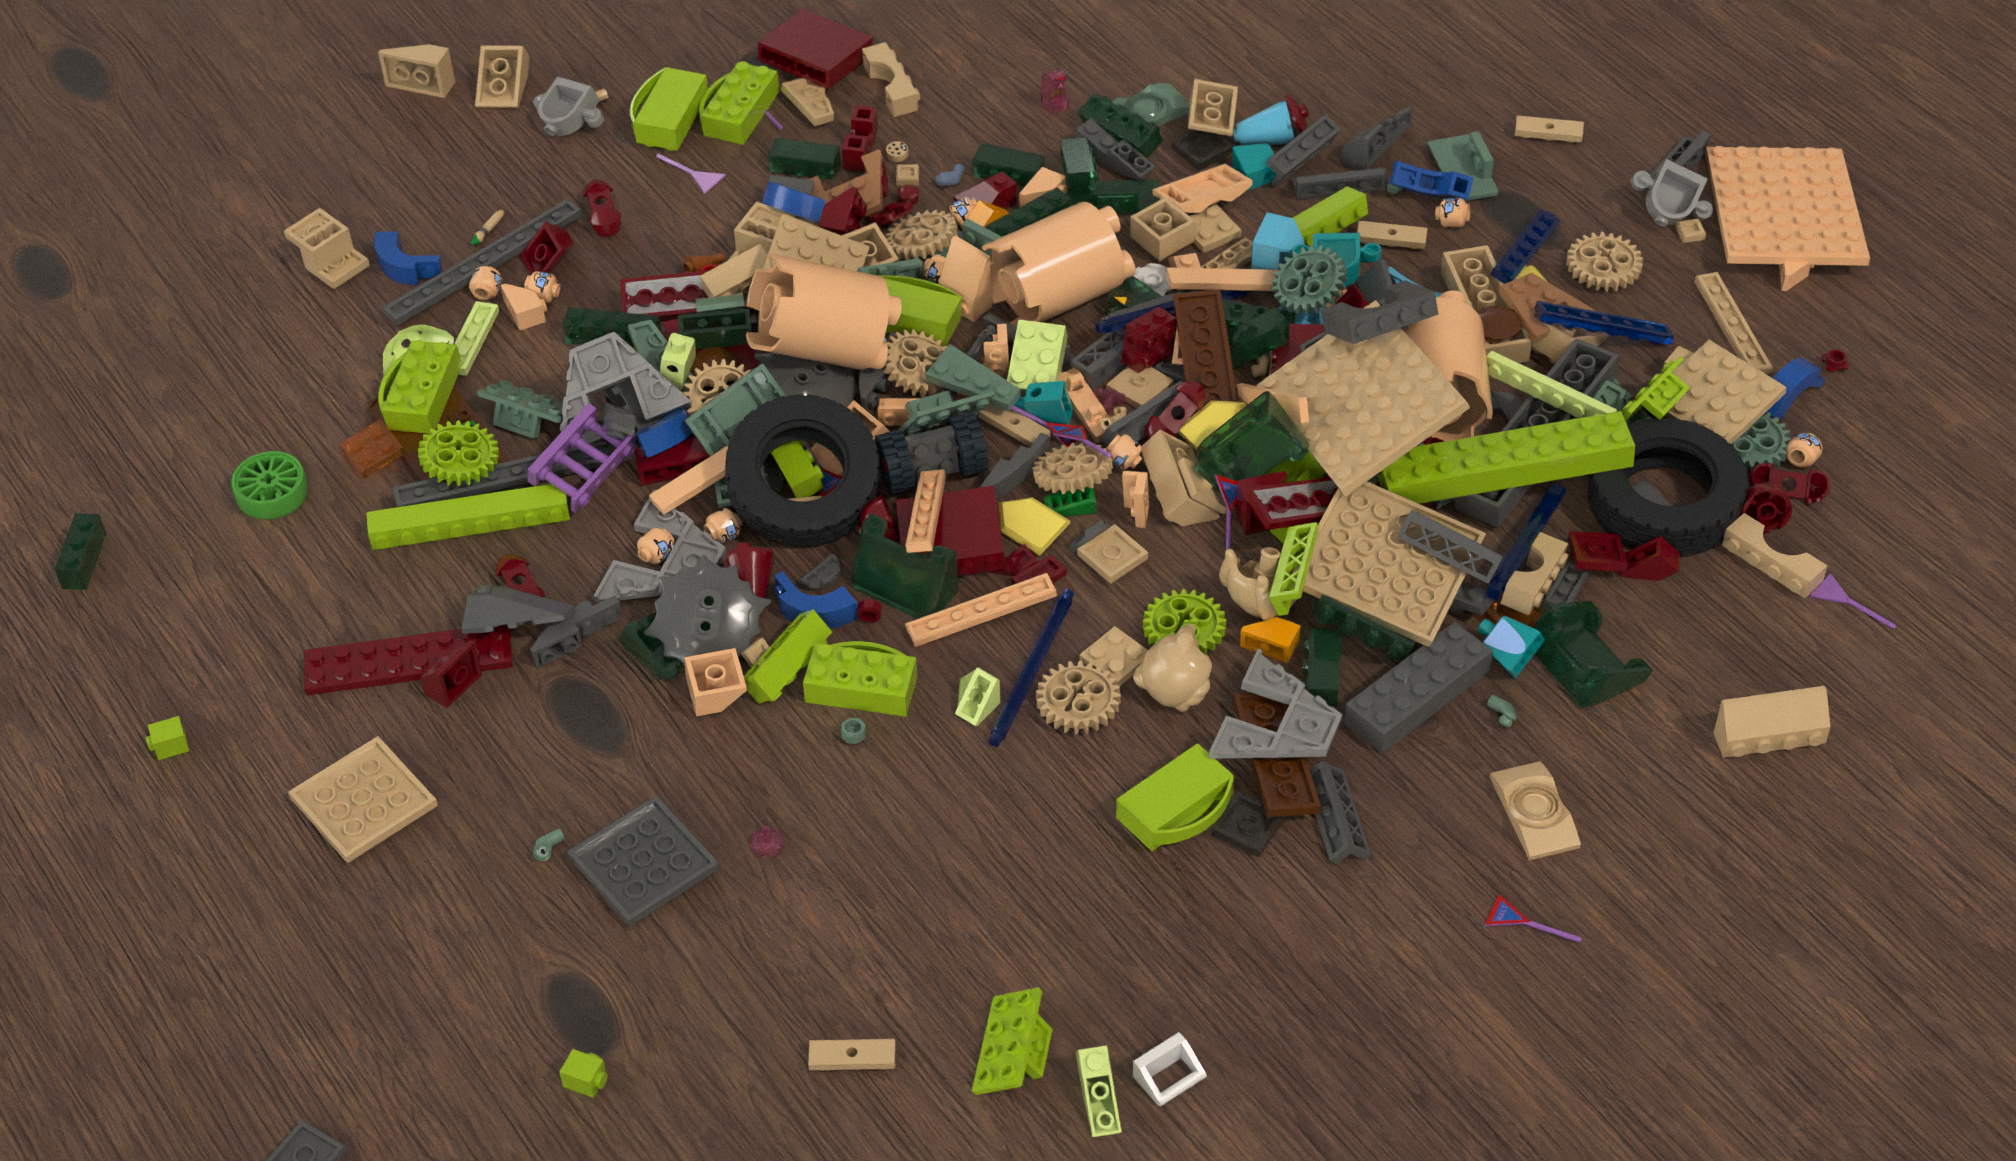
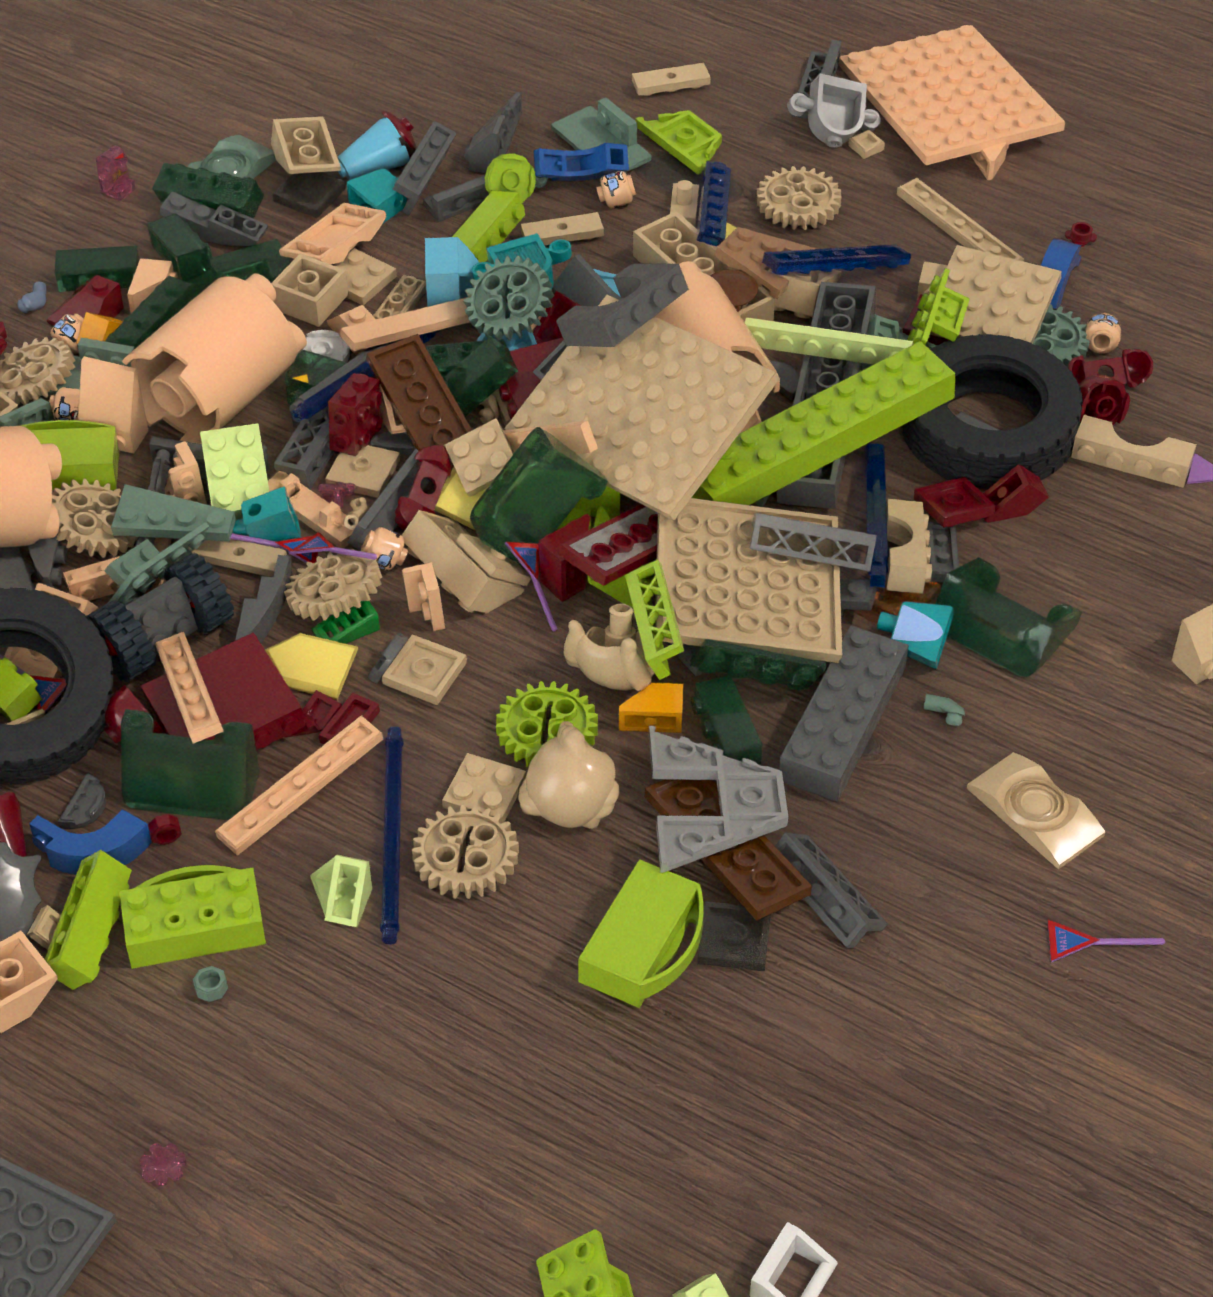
camera: 25 degrees left, 0 degrees up
none -> tan plate [445,418,521,497]
none -> lime tile [484,153,536,203]
none -> lime wing [635,110,722,175]
none -> tan tile [670,180,699,226]

